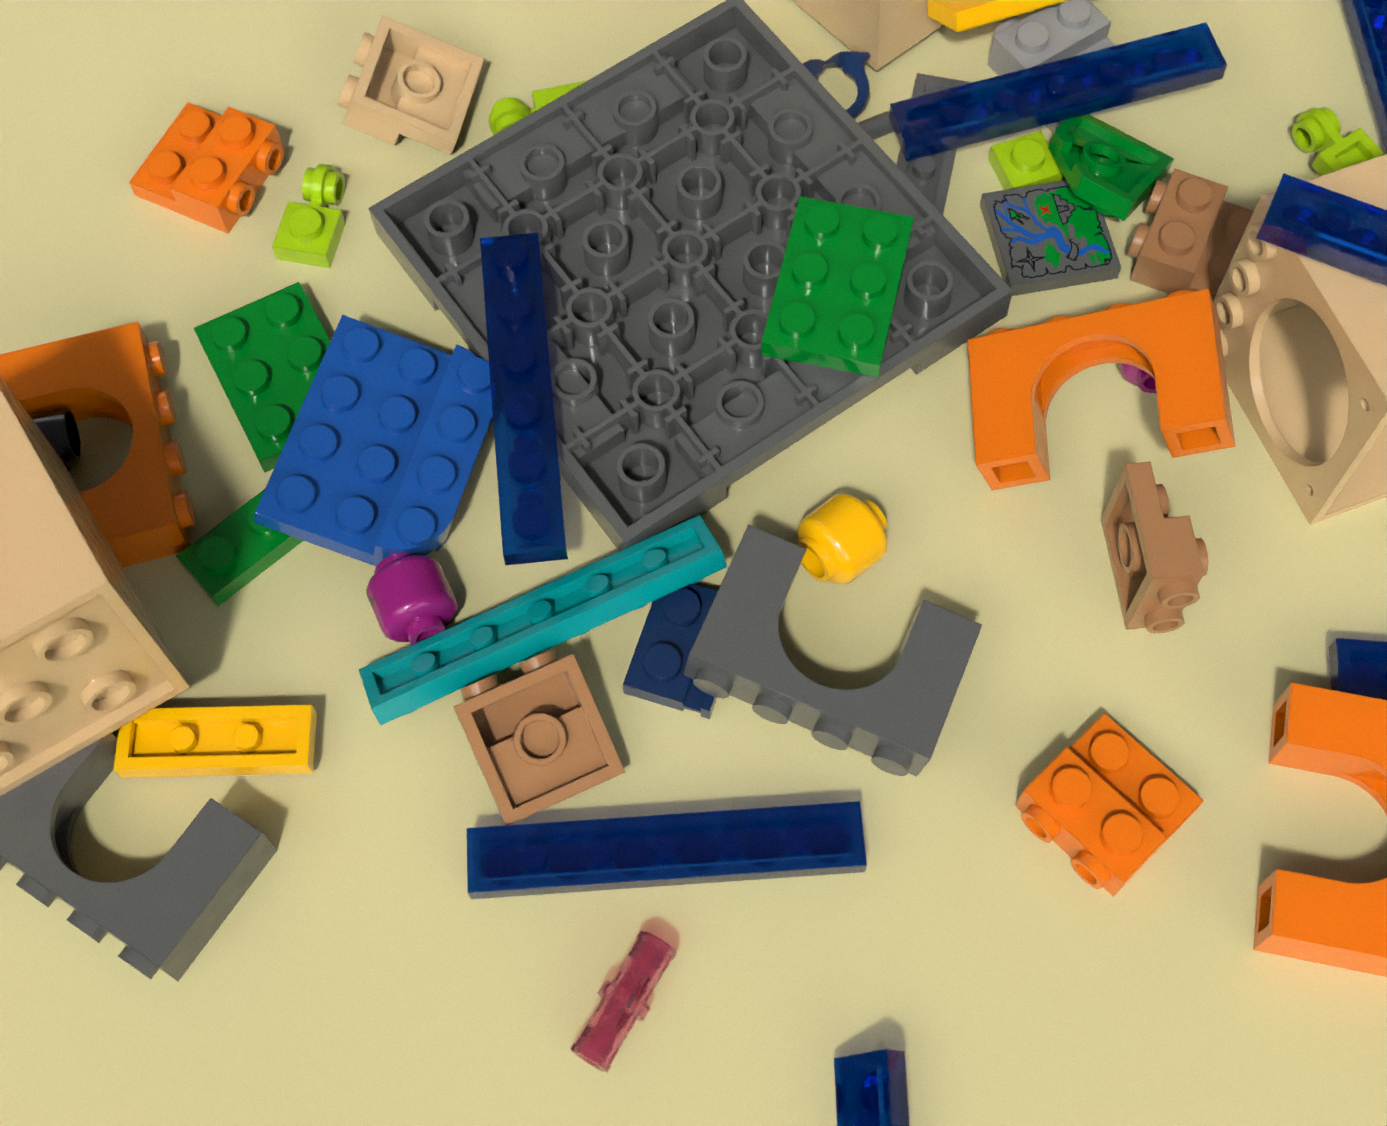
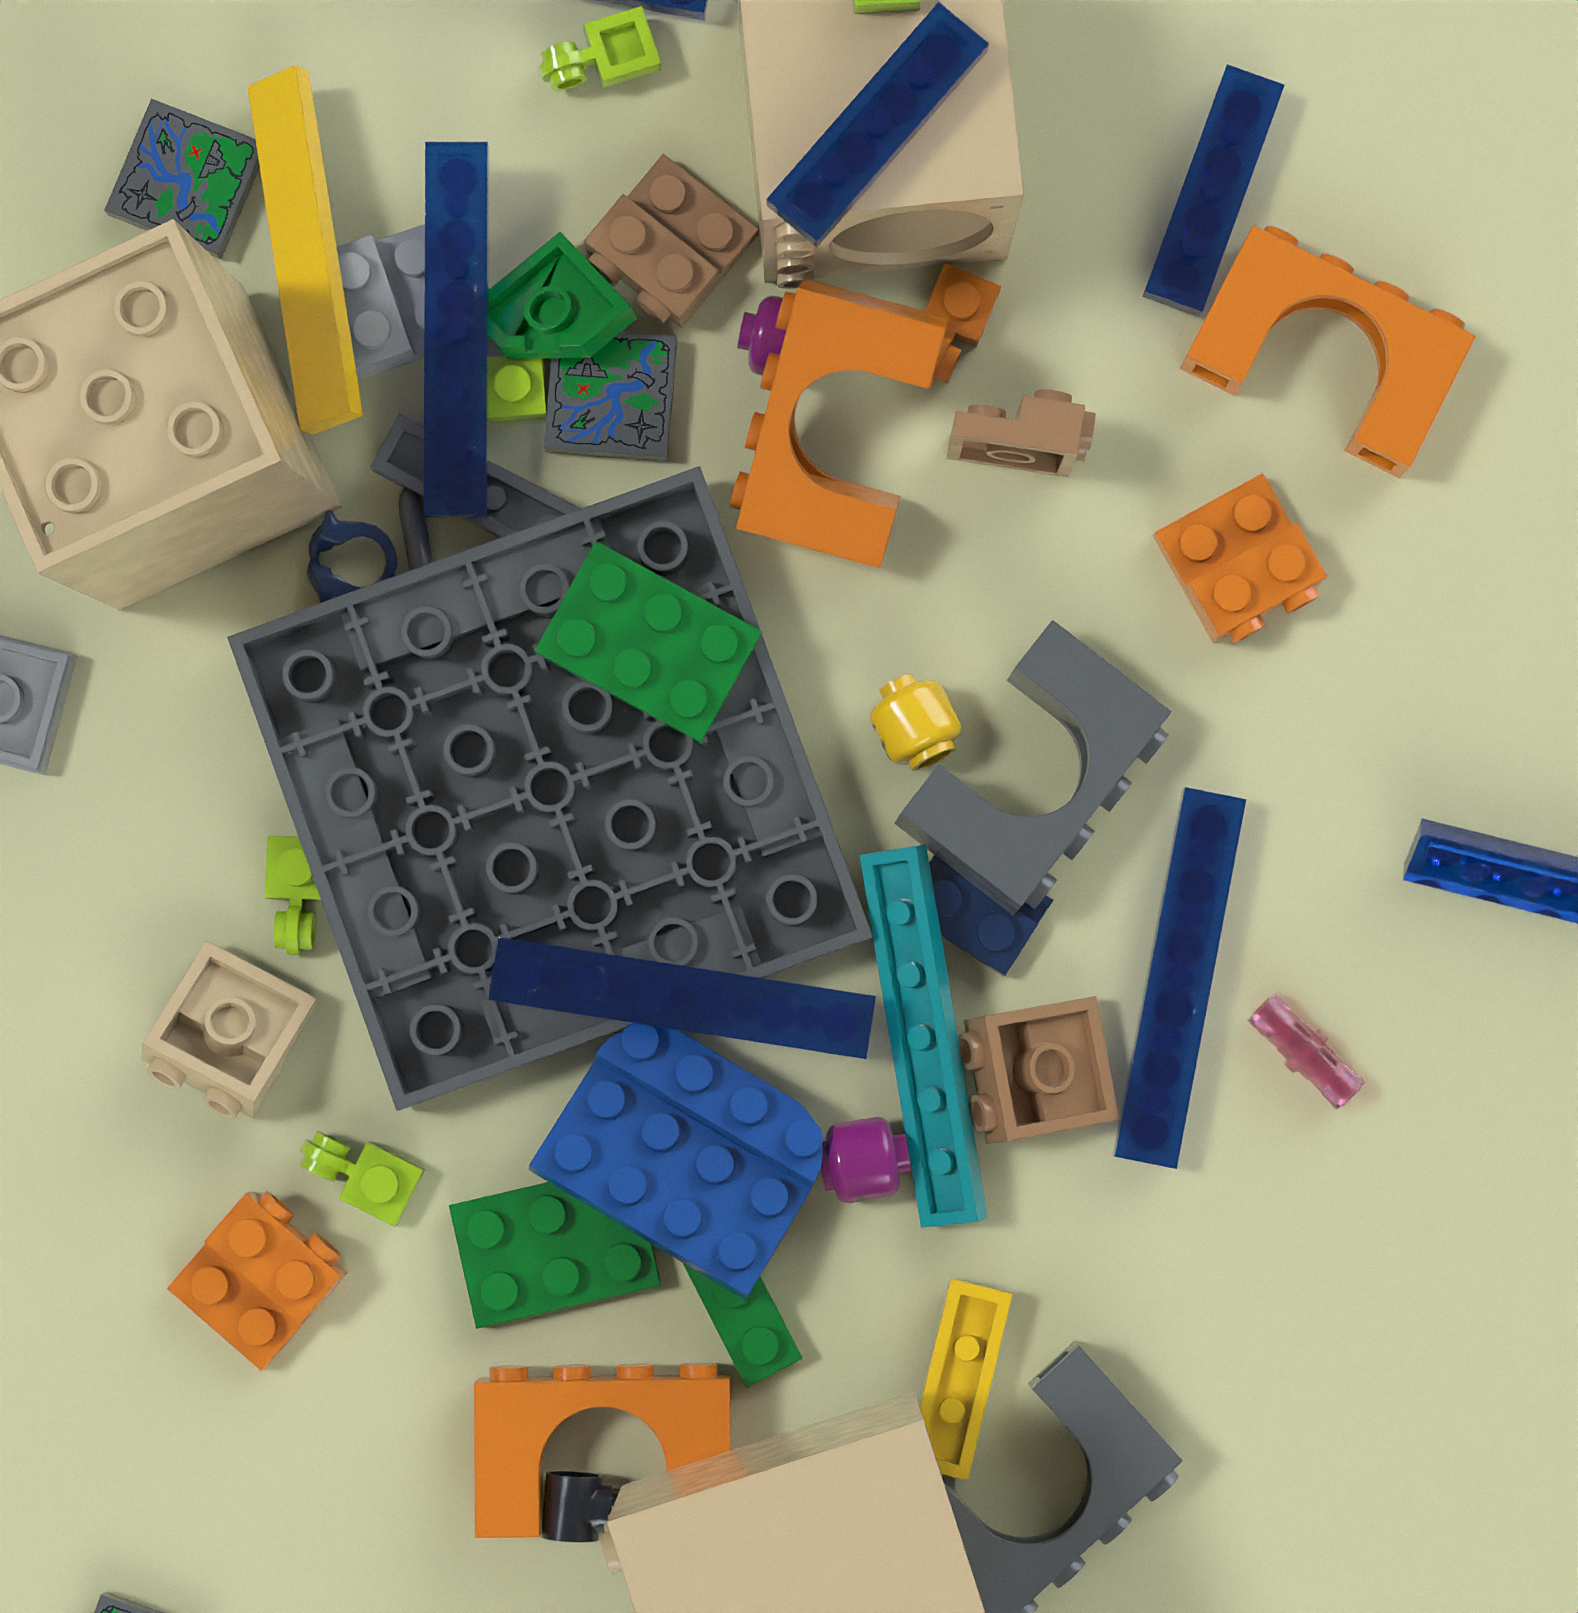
camera: 75 degrees left, 20 degrees up
none -> orange plate [925,263,1002,385]

